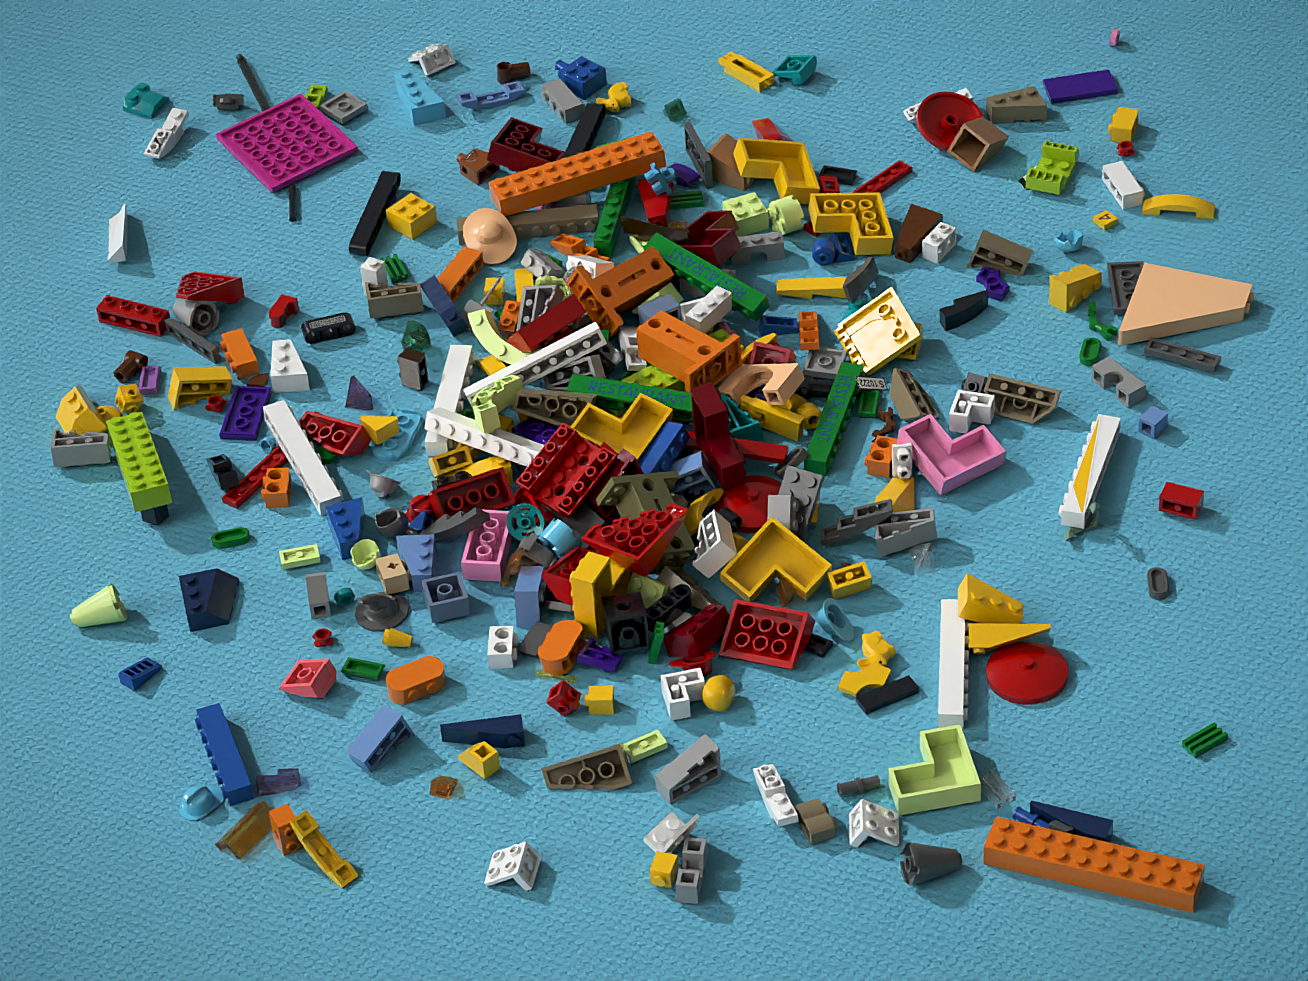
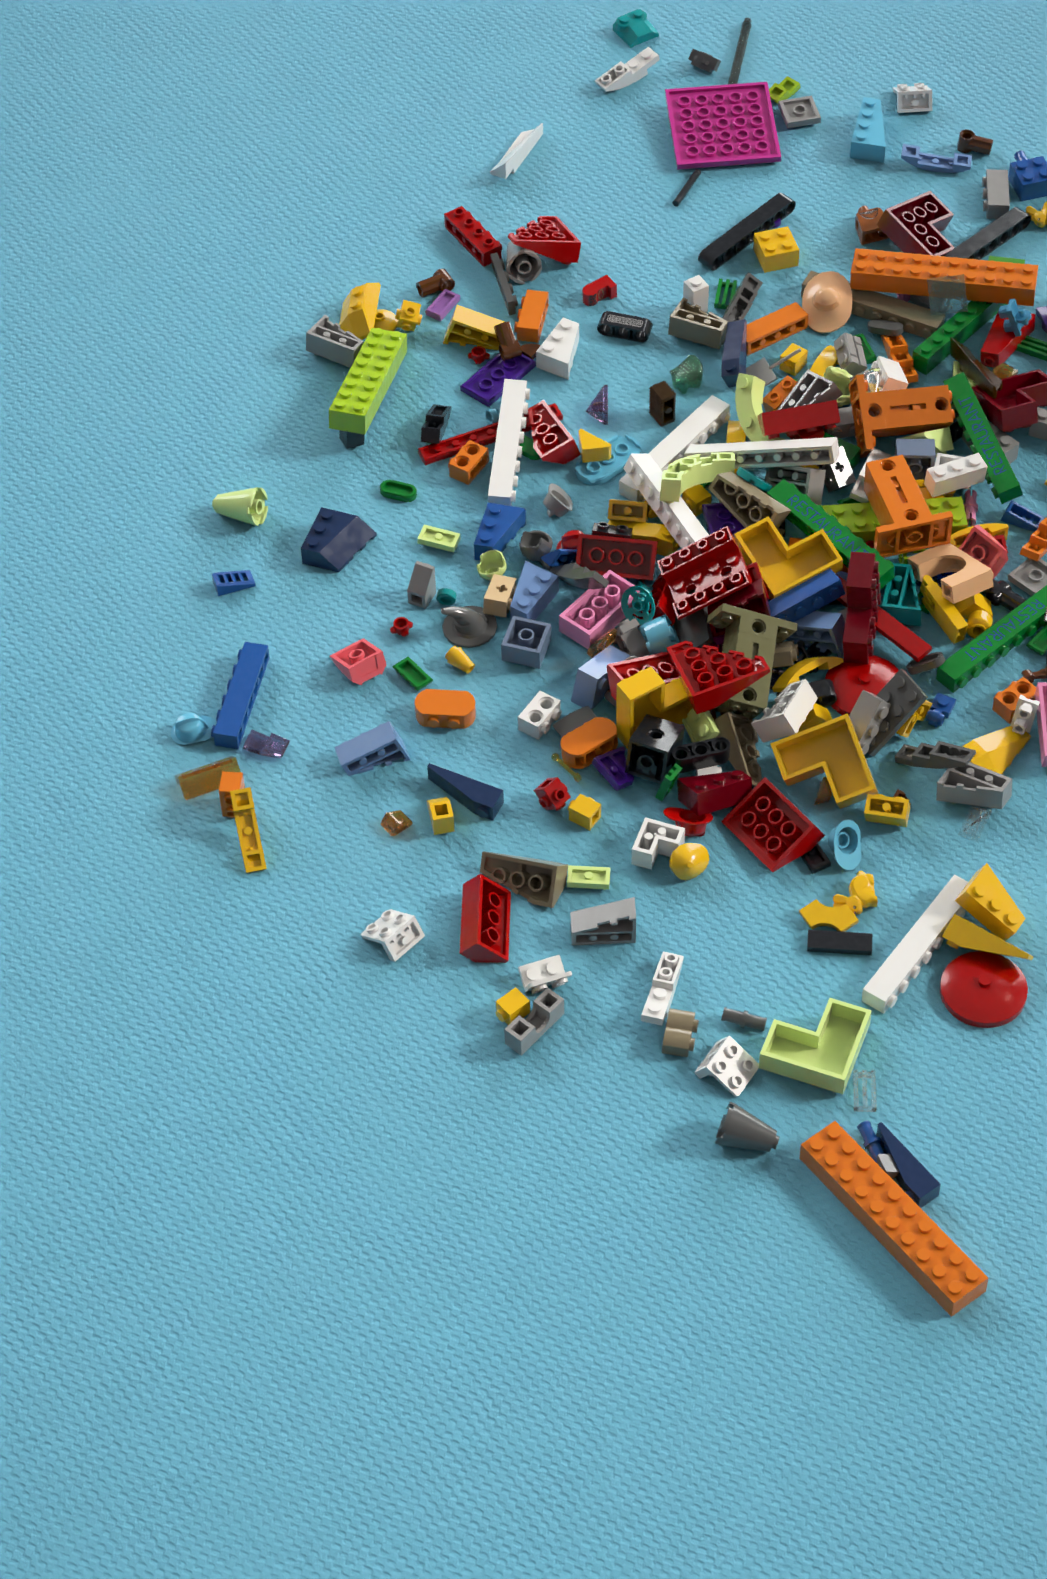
camera: 30 degrees right, 10 degrees up
none -> red slope [460,874,511,963]
none -> reddish brown piece [494,321,522,361]
none -> dark grey slope [722,272,763,322]
none -> teal tile [736,466,772,492]
none -> dark grey tile [868,319,903,336]
none -> blue plate [926,693,956,727]
none -> clear light blue hinge [927,274,968,315]

